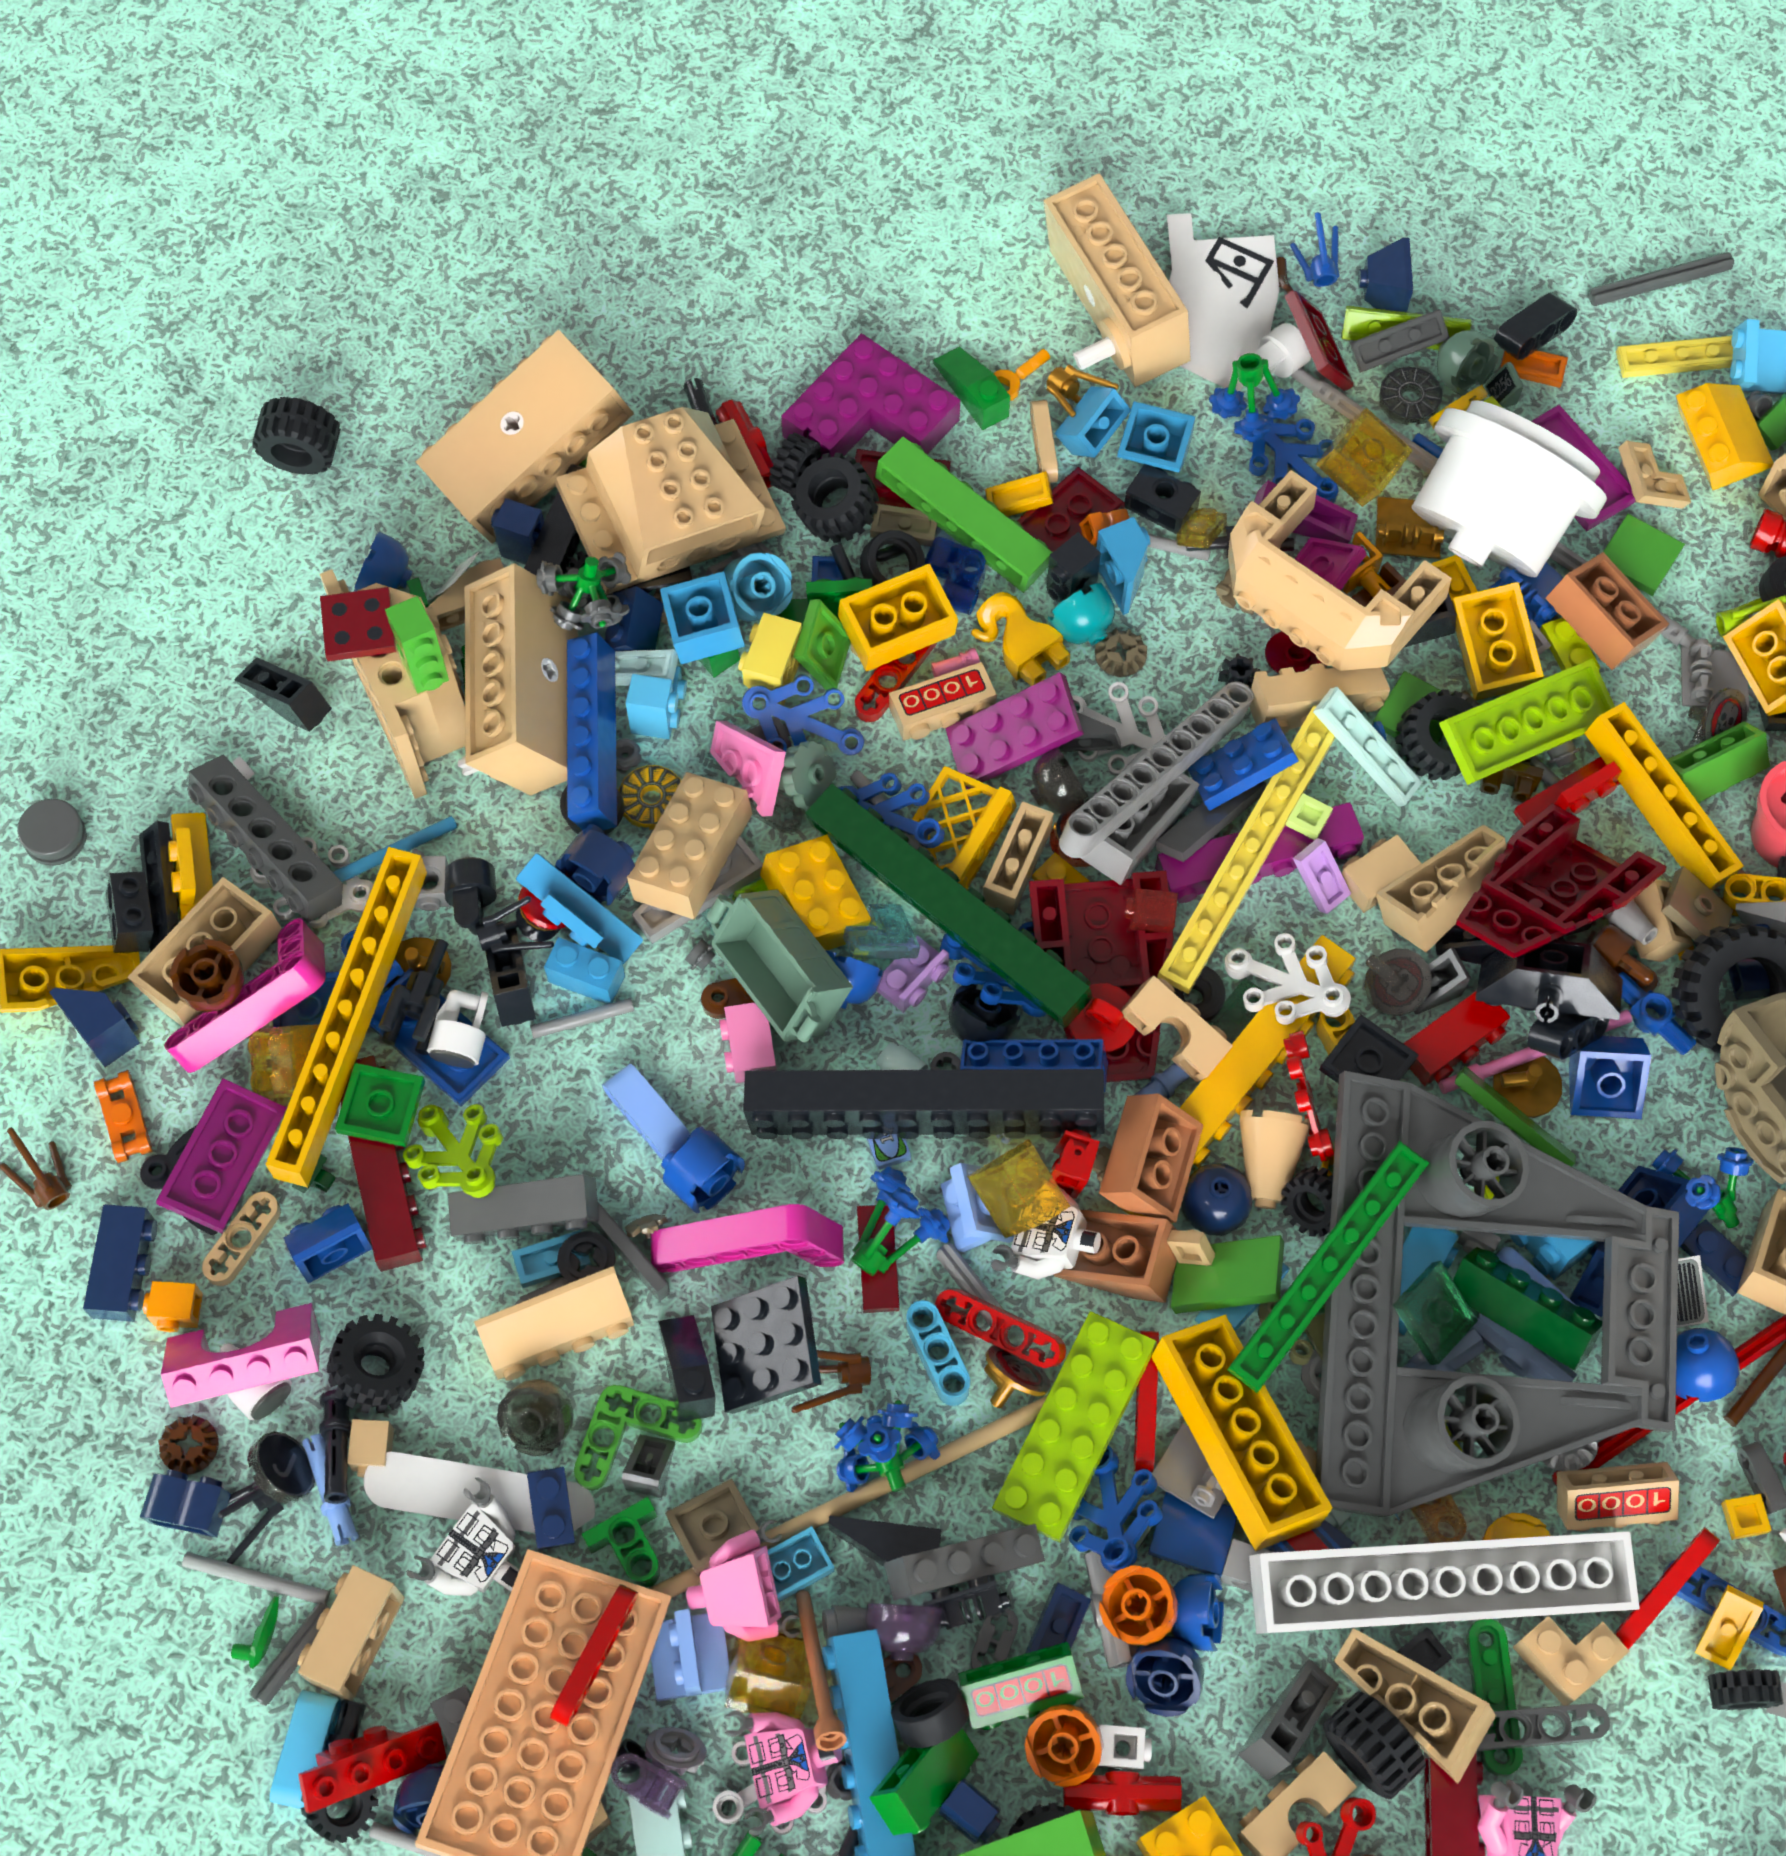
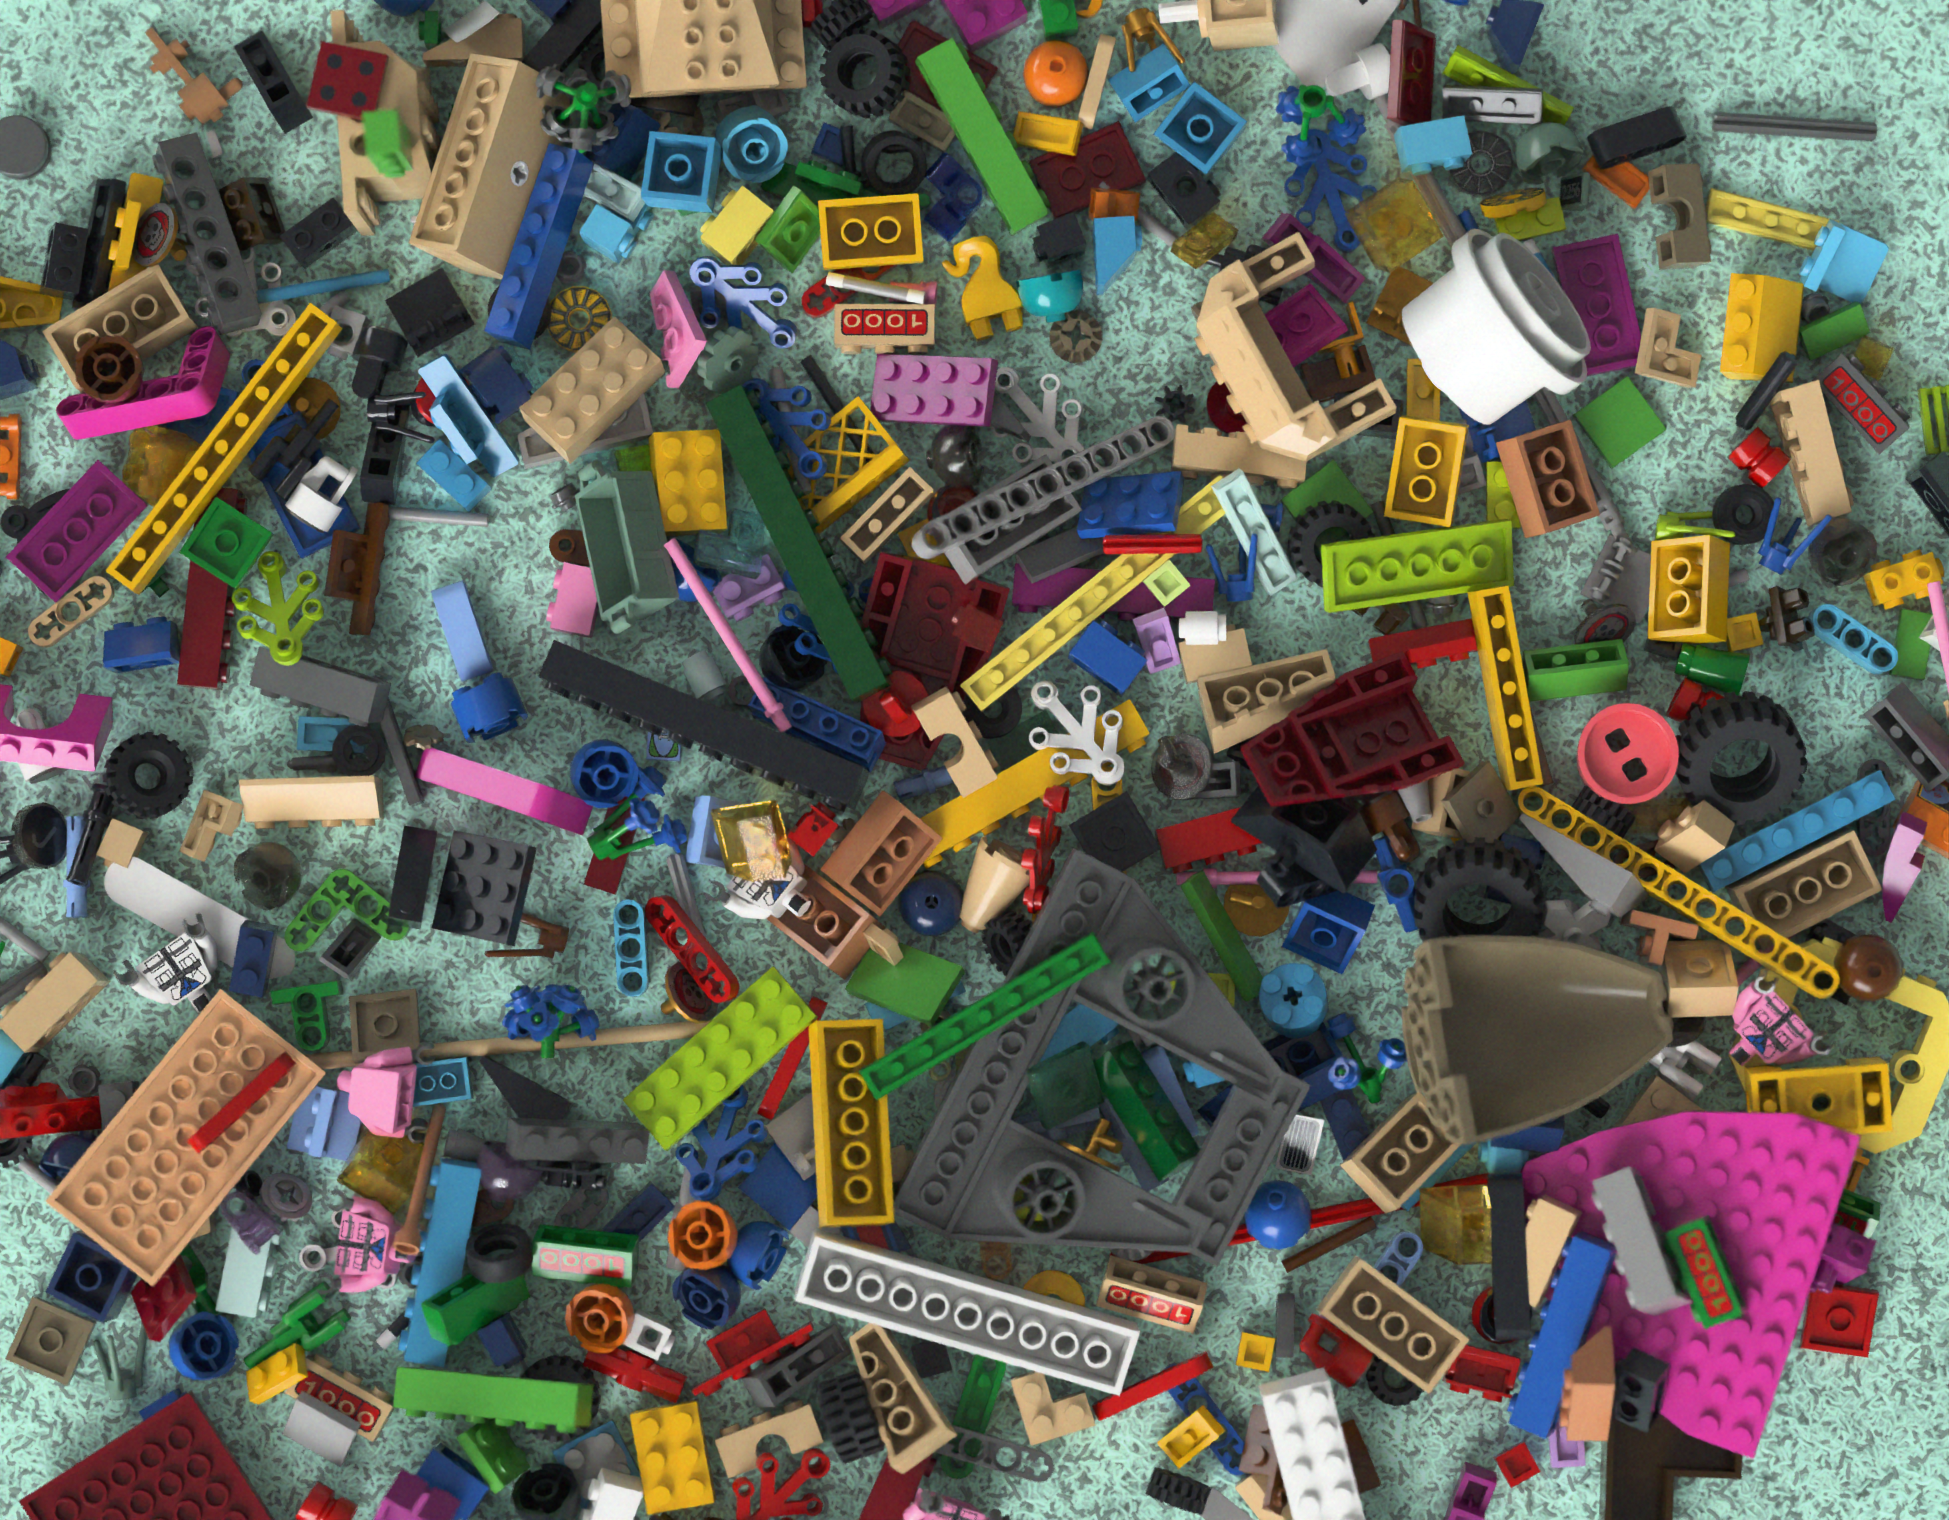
camera: 20 degrees right, 20 degrees up
none -> dark grey plate [68,1064,102,1097]
none -> shield [132,203,188,267]
none -> medium nougat piece [145,27,243,125]
none -> tan plate [179,790,244,862]
none -> dark brown bracket [219,177,285,251]
none -> black brick [280,197,358,269]
none -> reddish brown bracket [324,503,390,636]
none -> black hinge [385,268,475,357]
none -> blue cylinder [570,739,639,808]
none -> bright pink bar [664,538,792,733]
none -> red bracket [692,1308,814,1397]
none -> black bar [800,355,875,464]
none -> light grey bar [826,272,926,304]
none -> orange cylinder [1023,40,1089,108]
none -> pearl gold shield [1058,1117,1123,1172]
none -> blue brick [1068,620,1147,697]
none -> red axle [1103,534,1202,554]
none -> white brick [1179,611,1226,645]
none -> blue plant [1206,533,1258,602]
none -> dark azure brick [1259,963,1329,1039]
none -> medium azure brick [1394,115,1472,176]
none -> dark tan arch [1648,164,1711,270]
none -> black axle [1735,351,1797,430]

